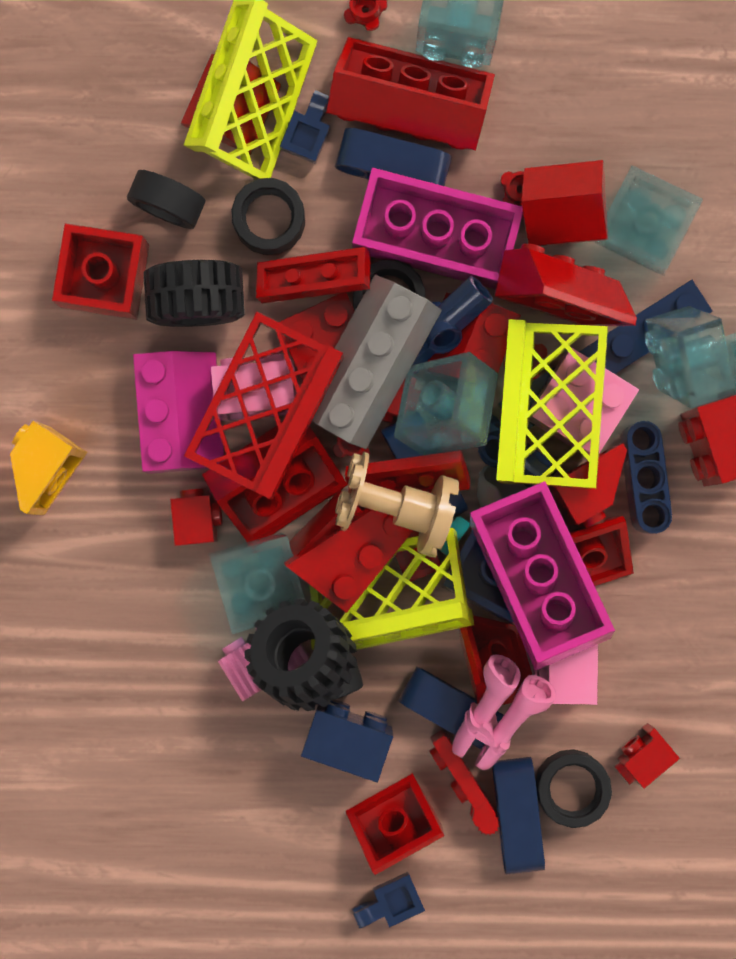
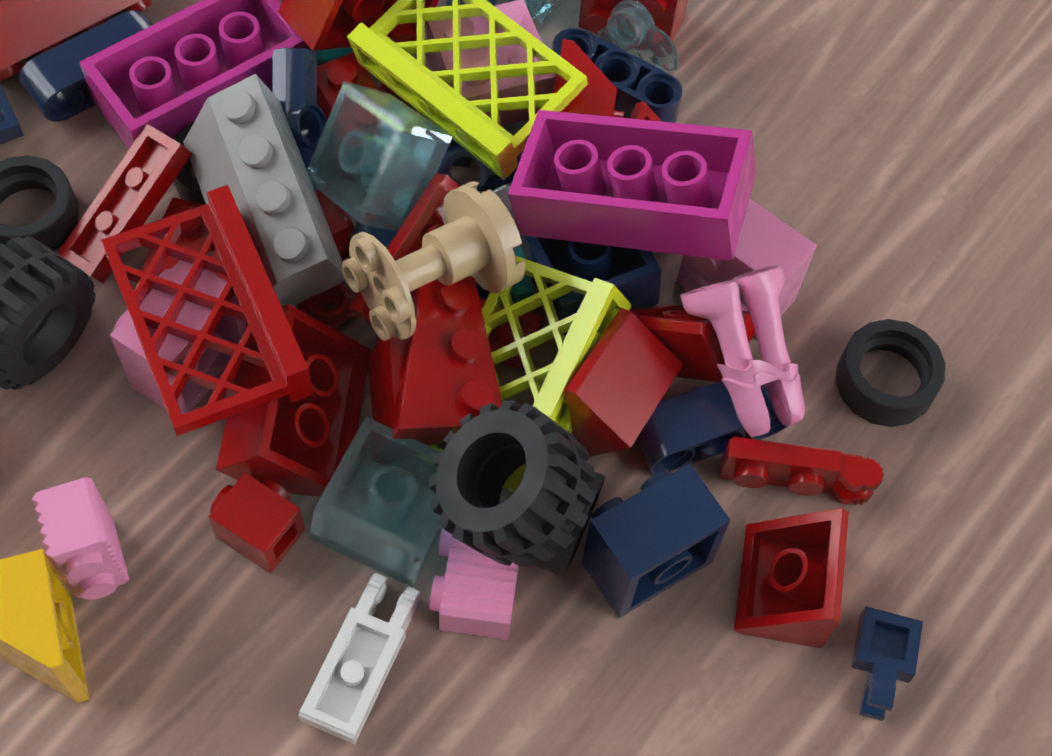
camera: 55 degrees left, 25 degrees down
dark pink slope [133,351,225,474] -> none
dark blue beam [492,757,545,875] -> none
red brick [614,723,680,789] -> none
none -> bright pink brick [32,477,129,600]
none -> white hinge [298,573,421,745]
none -> red slope [565,308,684,457]
none -> clear light blue plate [597,0,678,71]

